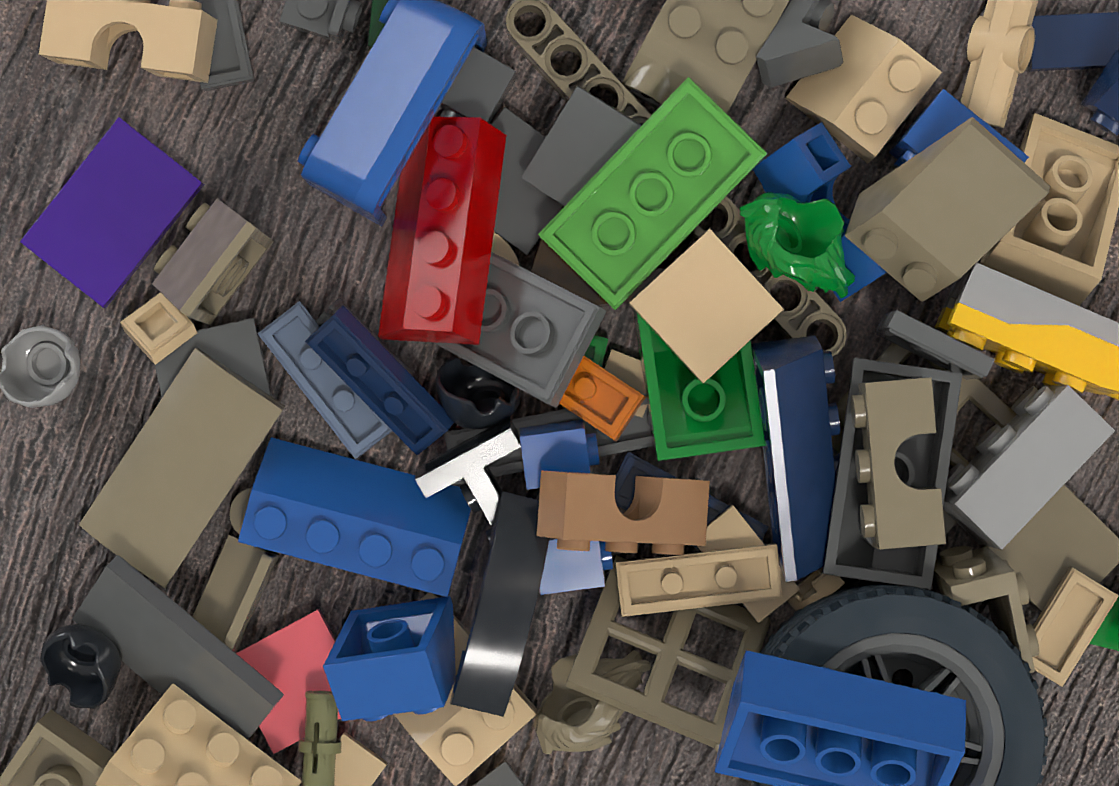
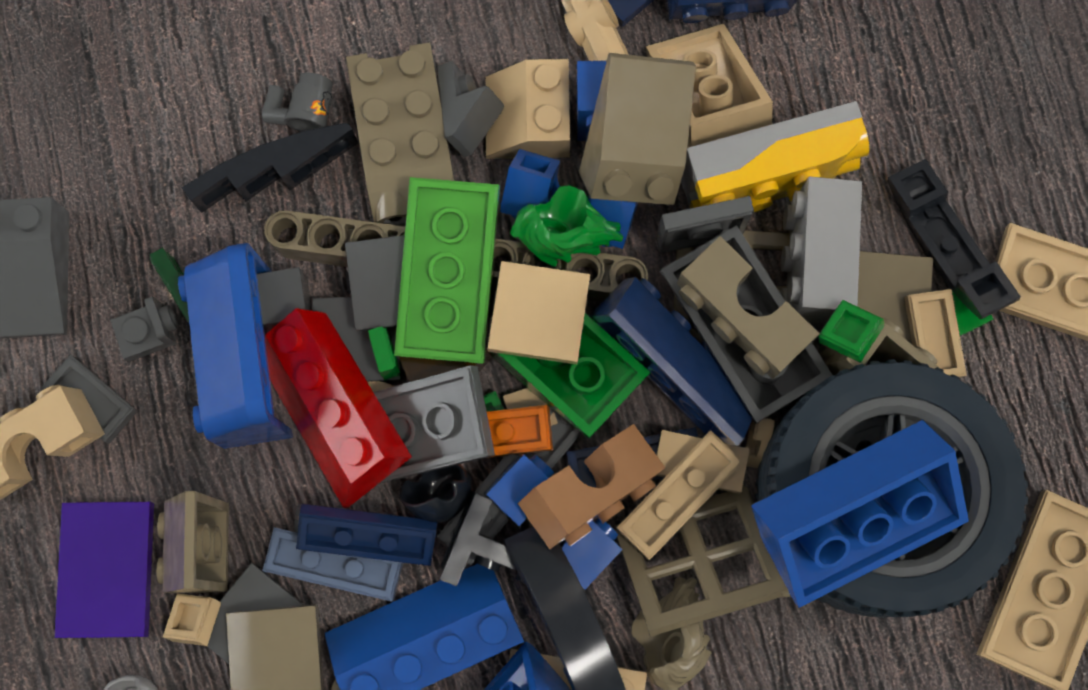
camera: 30 degrees left, 10 degrees down
none -> green tile [368,326,401,380]
none -> green tile [818,299,885,363]

